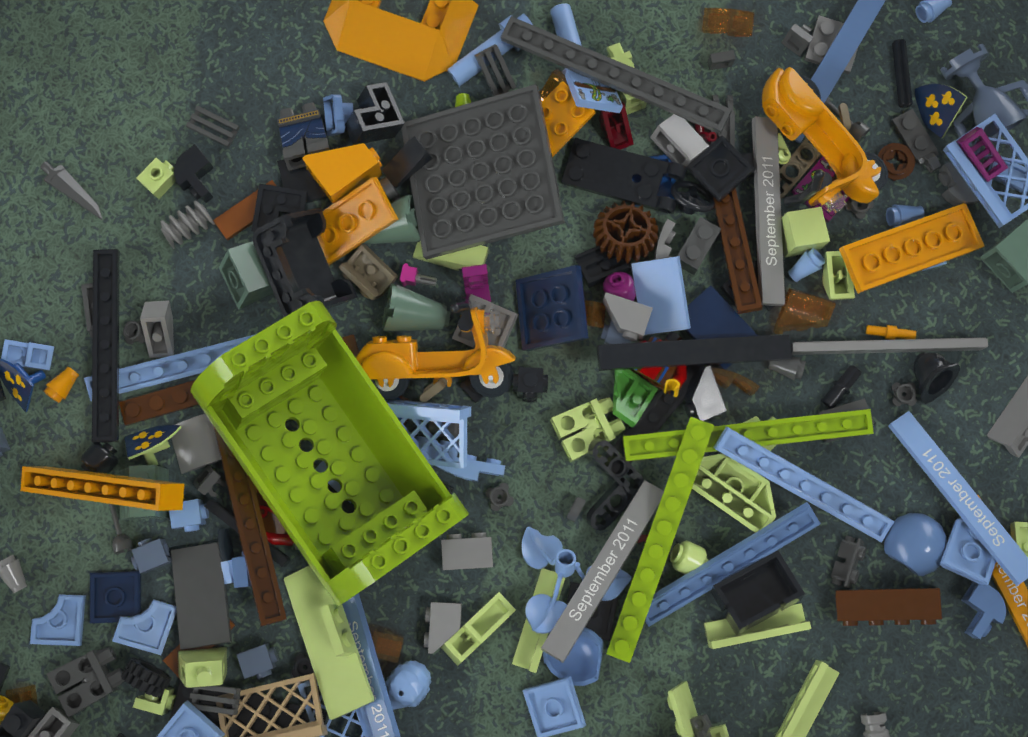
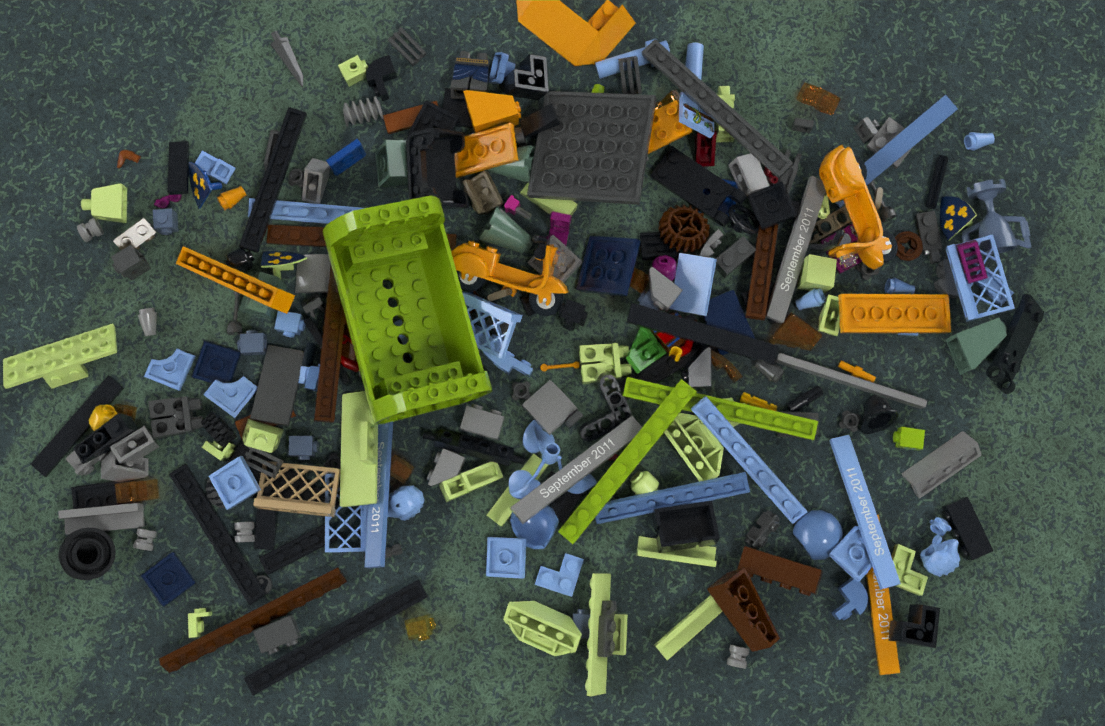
camera: 20 degrees right, 0 degrees up
none -> blue tile [326,139,366,176]
none -> black plate [423,428,526,466]
none -> light grey slope [522,380,578,435]
none -> light blue plate [535,553,584,597]
none -> light orange hinge [540,361,580,372]
none -> reddish brown wedge [707,567,780,652]
none -> yellow axle [740,392,777,411]
none -> lime brick [893,427,925,451]

